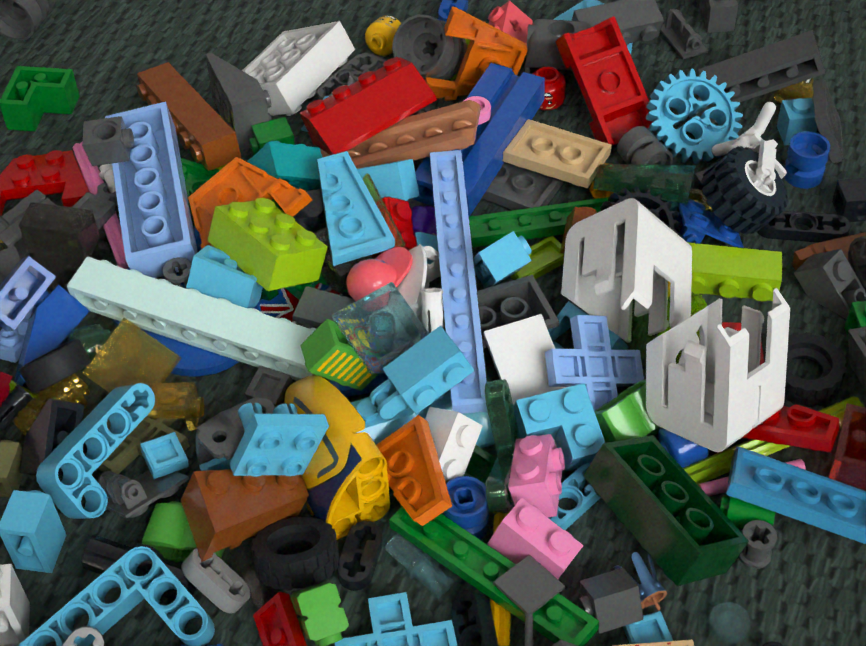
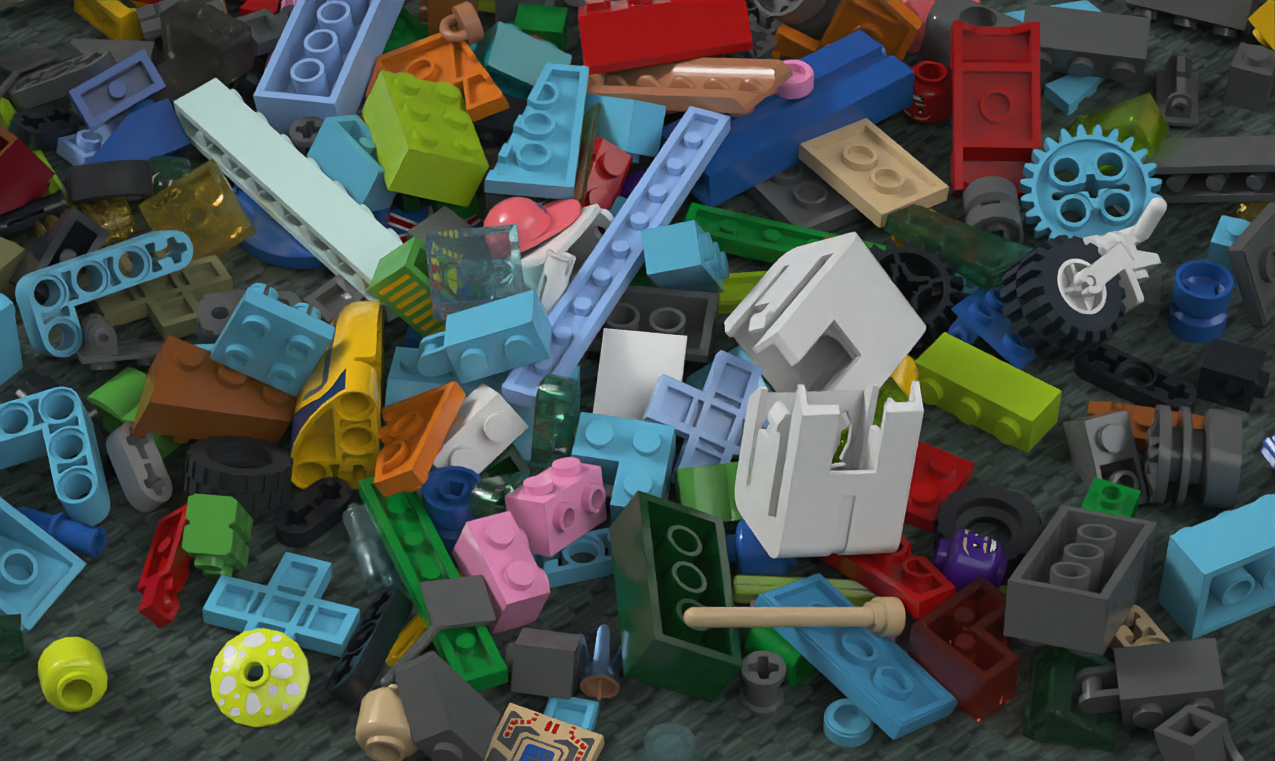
camera: 25 degrees right, 5 degrees down
medium azure tile [140,432,189,479] -> none
clear yellow bracket [149,382,205,431] -> none
none -> nougat tile [439,1,484,46]
none -> tan piece [684,597,906,637]
none -> medium azure tile [823,698,874,747]
none -> dark purple head [932,528,1008,599]
none -> clear neon green brick [1069,93,1169,173]

